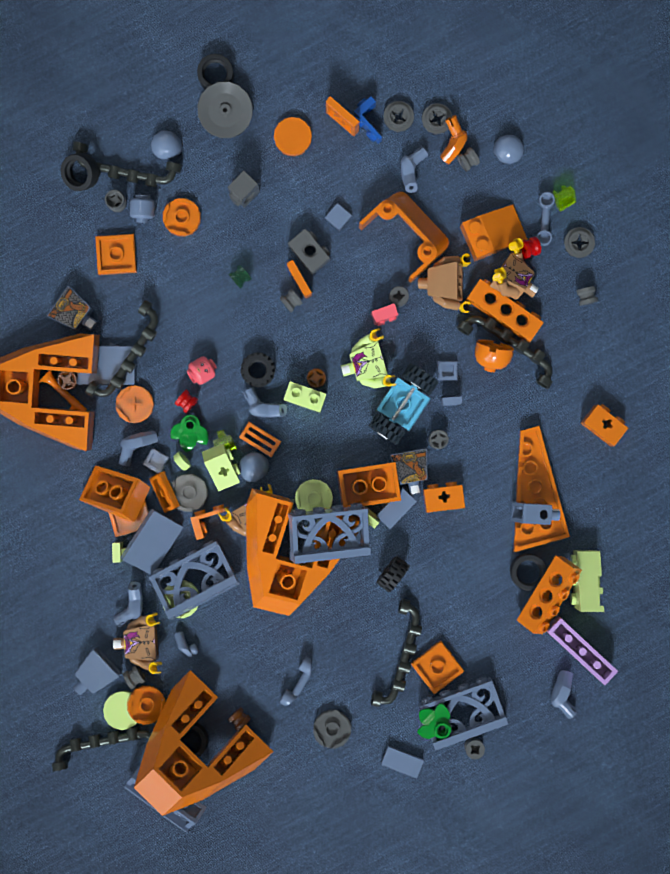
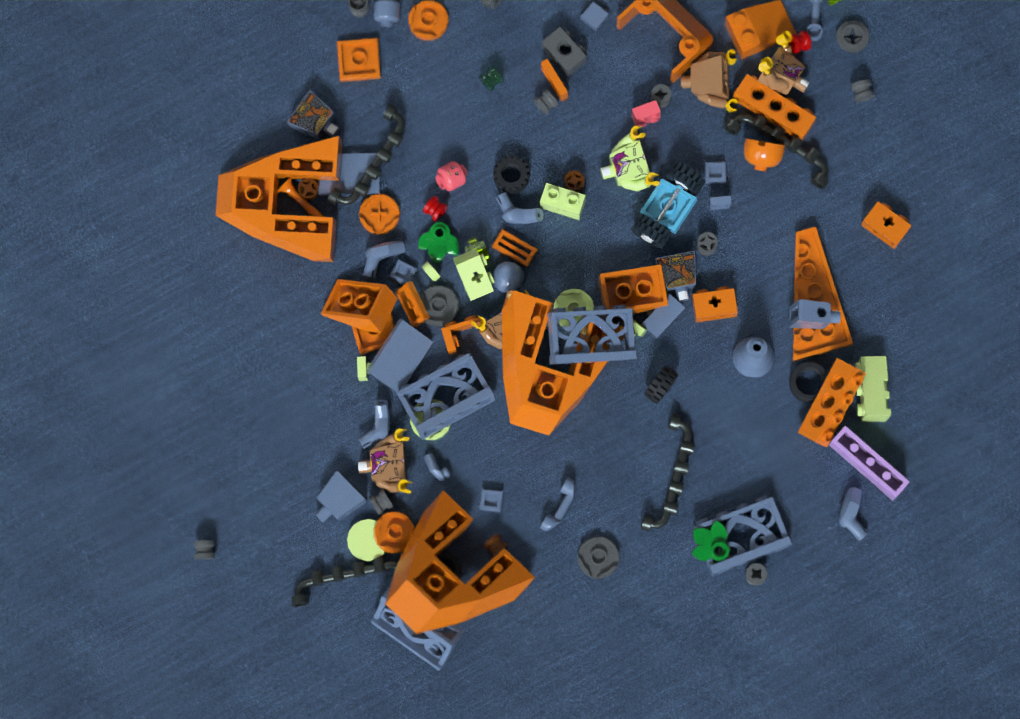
camera: 10 degrees right, 10 degrees down
sand blue tile [381,745,424,779] -> none
orange tile [411,640,464,694] -> none
none -> sand blue tile [480,489,503,513]
none -> sand blue cone [733,337,774,378]

